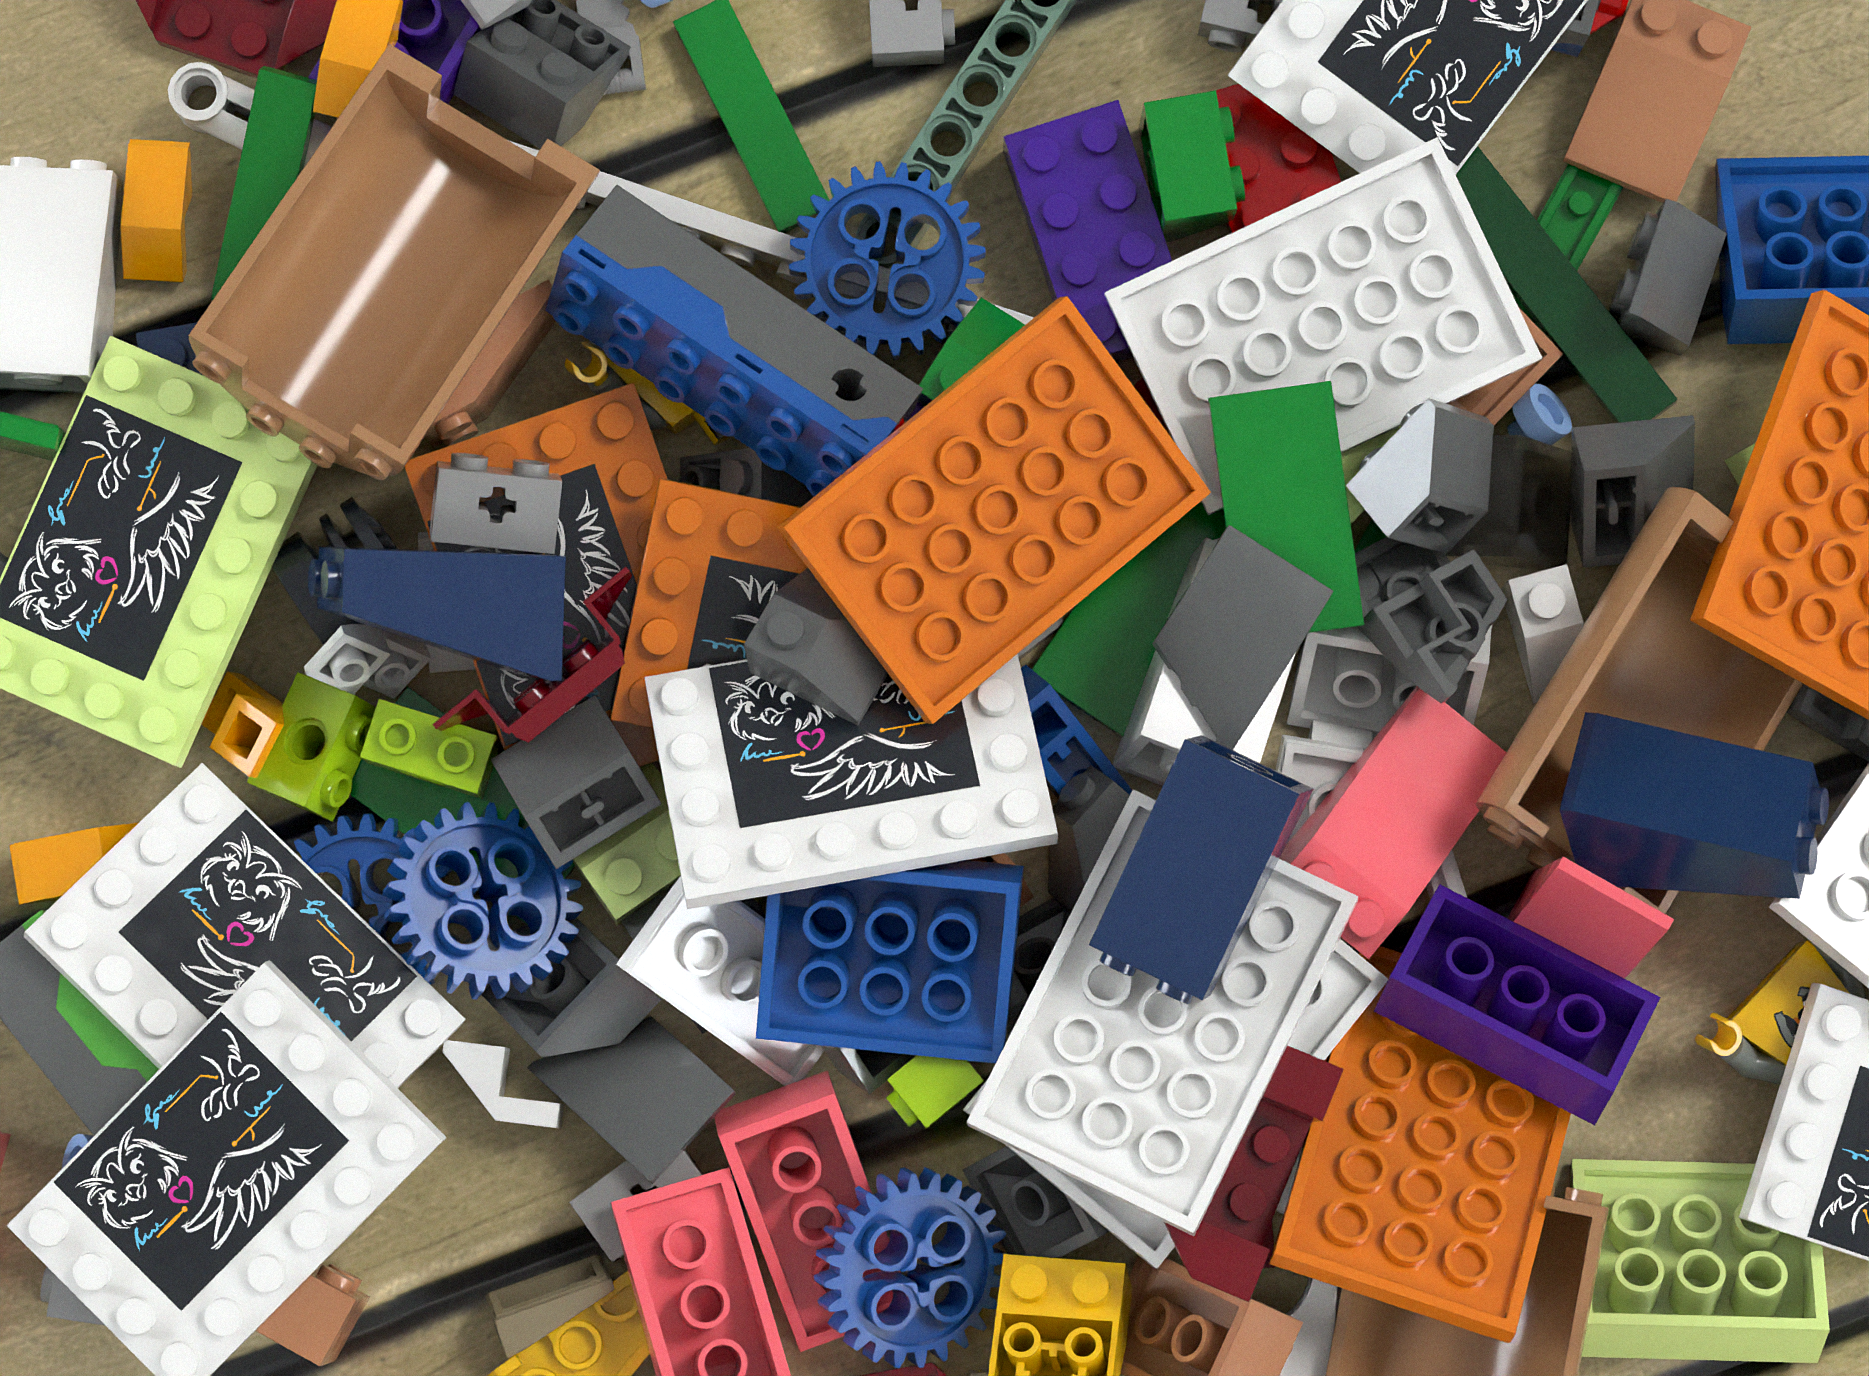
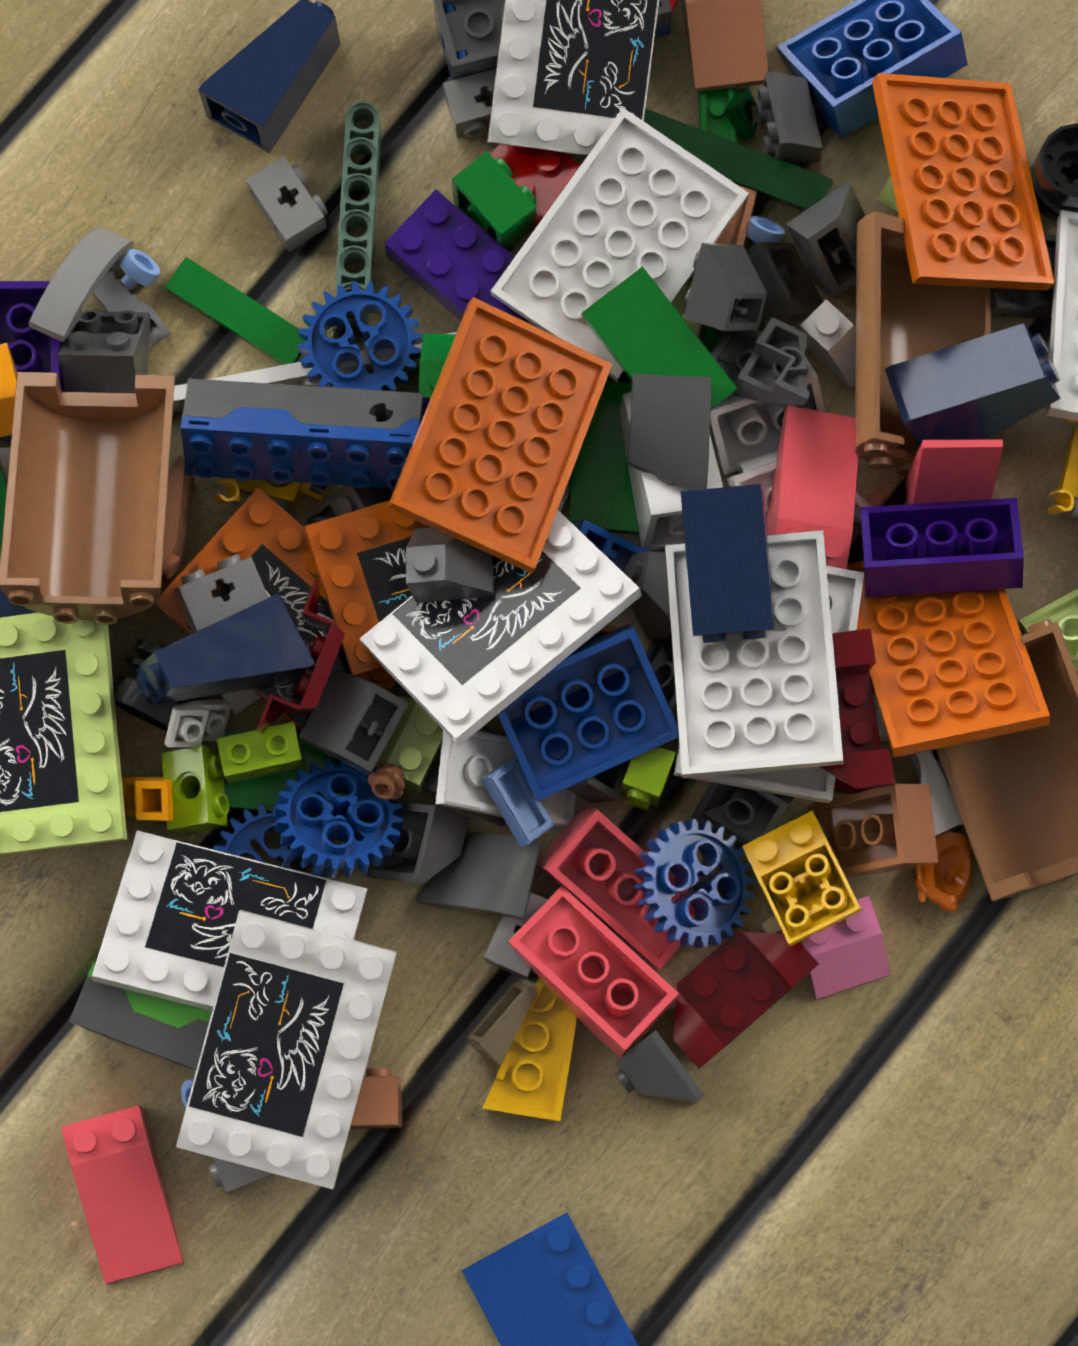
camera: 30 degrees left, 5 degrees down
light orange slope [9,823,138,905] -> none
white slope [443,1040,564,1129] -> none
none -> nougat plate [368,763,406,800]
none -> medium blue tile [481,758,554,847]
none -> dark green tile [724,87,757,141]

